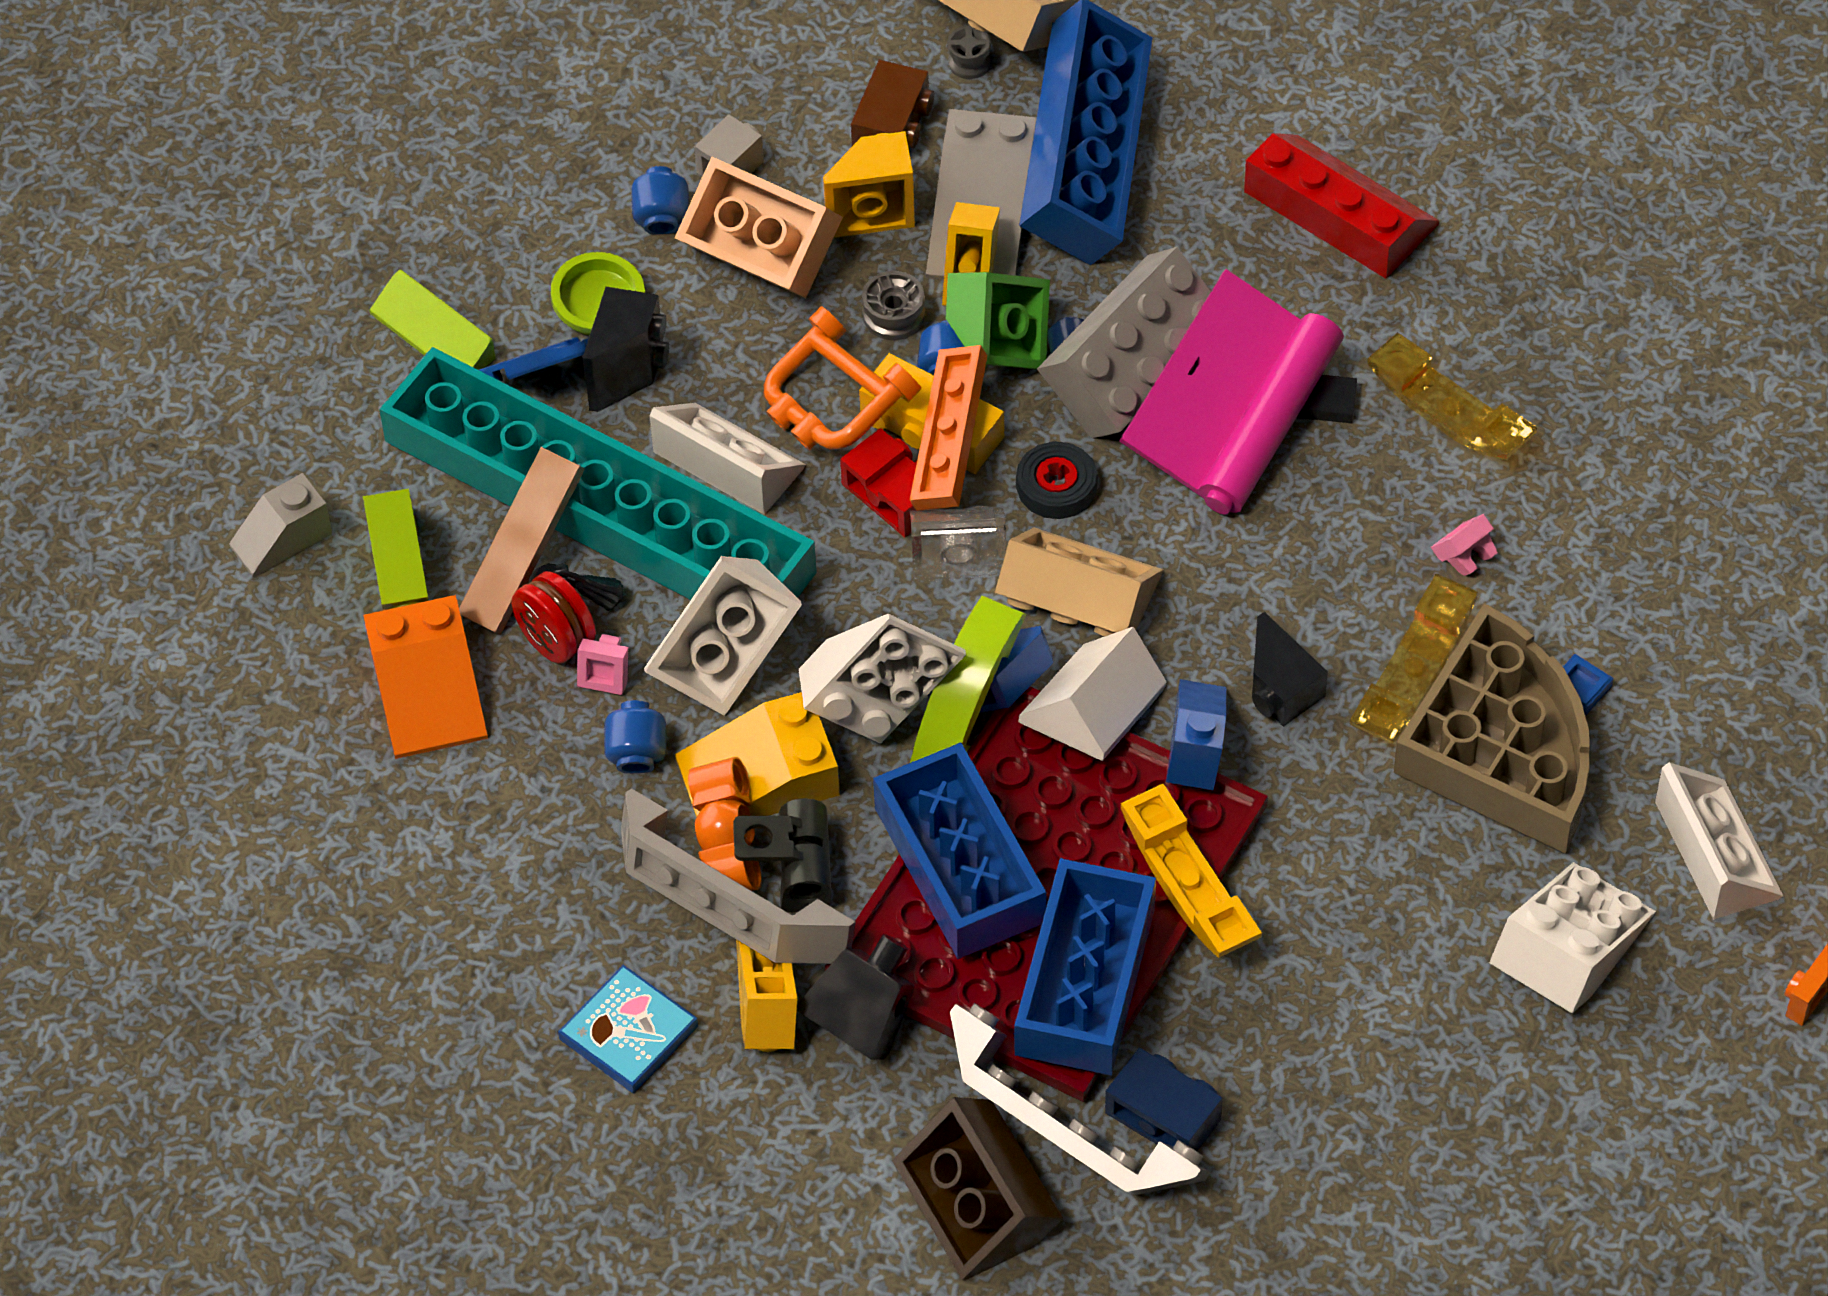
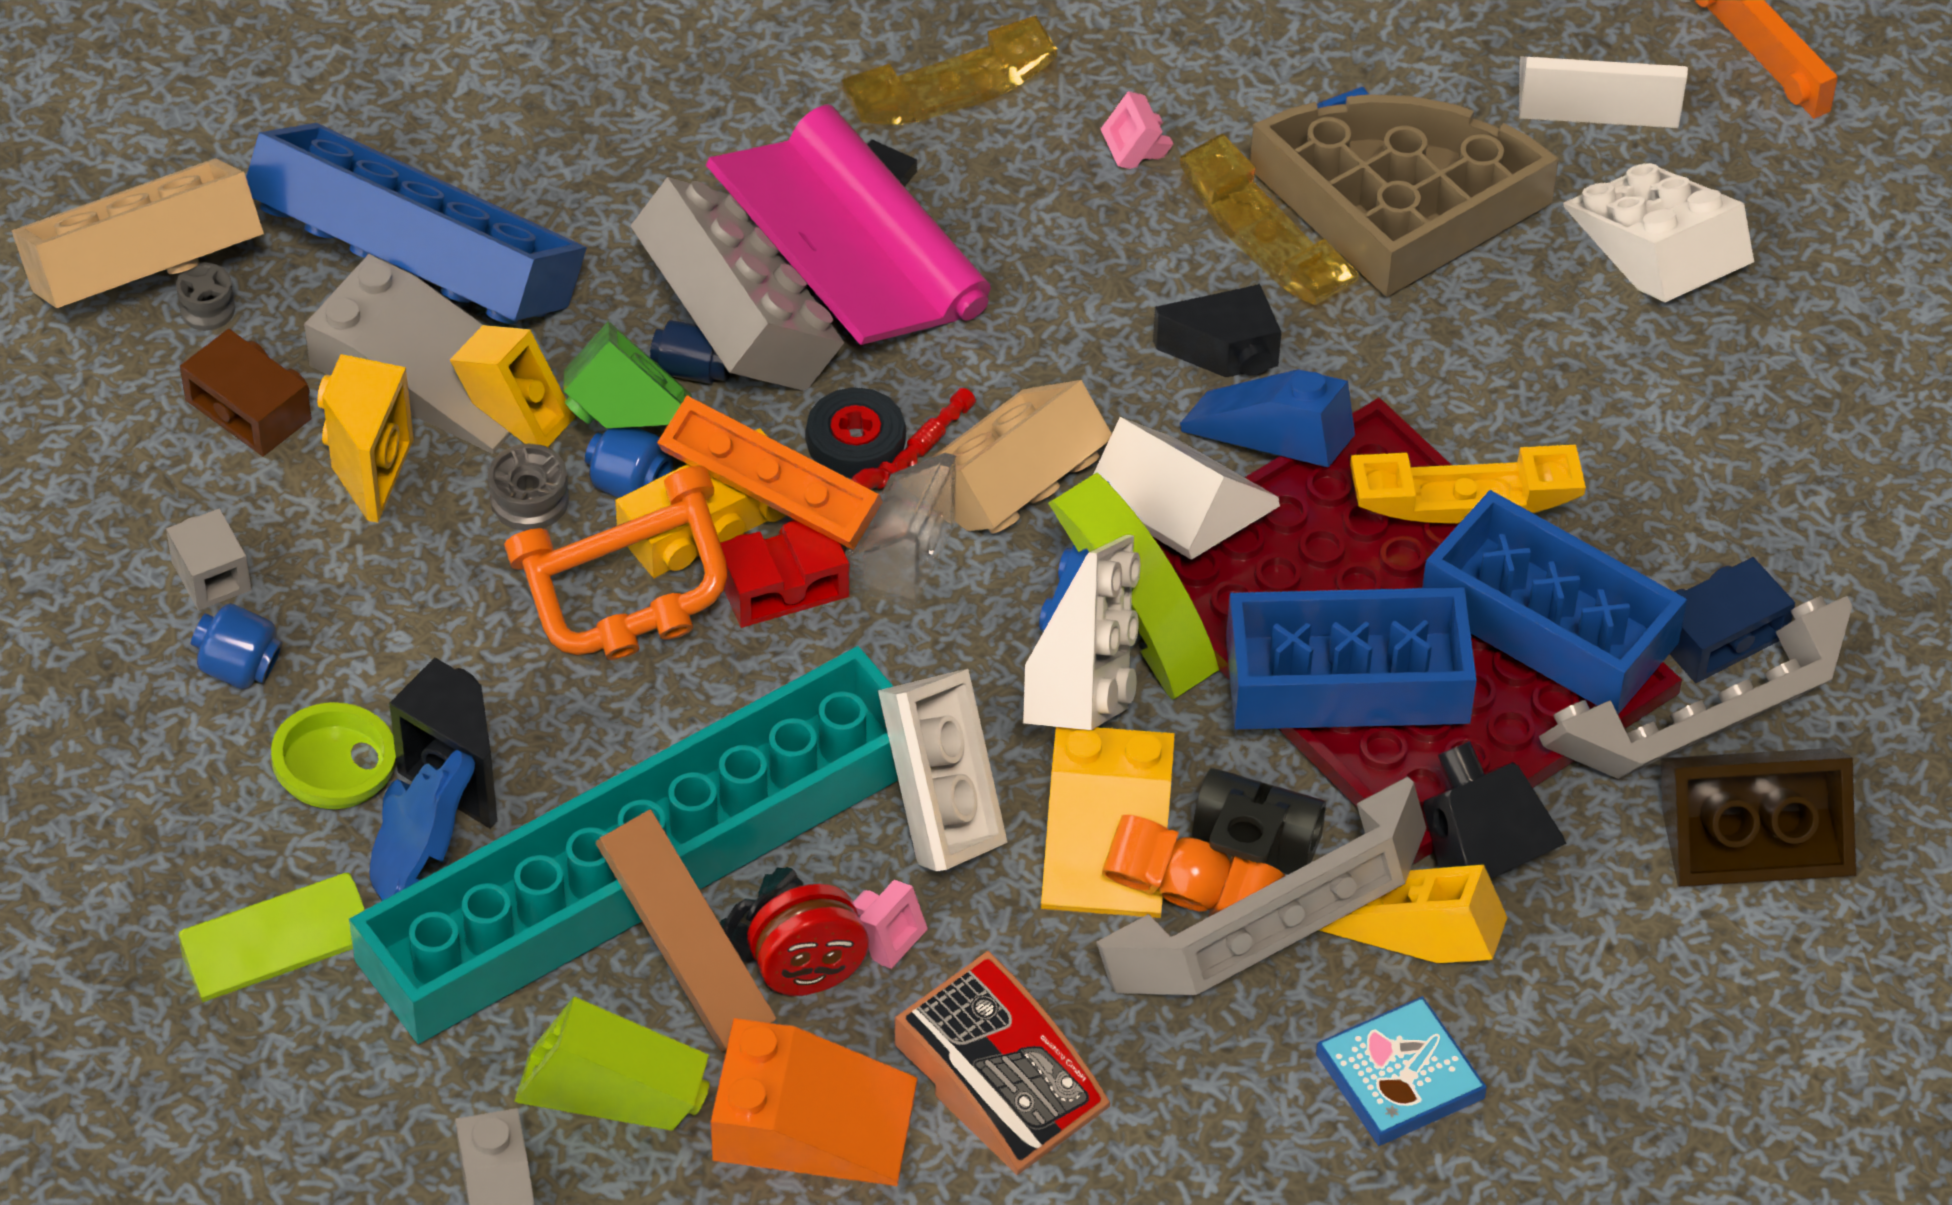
camera: 70 degrees left, 5 degrees down
blue head [604,700,666,773] -> none
white slope [650,403,806,515] -> none
light nougat brick [675,157,843,298] -> none
red slope [1244,133,1439,279] -> none
none -> red piece [851,388,976,491]
none -> slope [895,951,1110,1175]

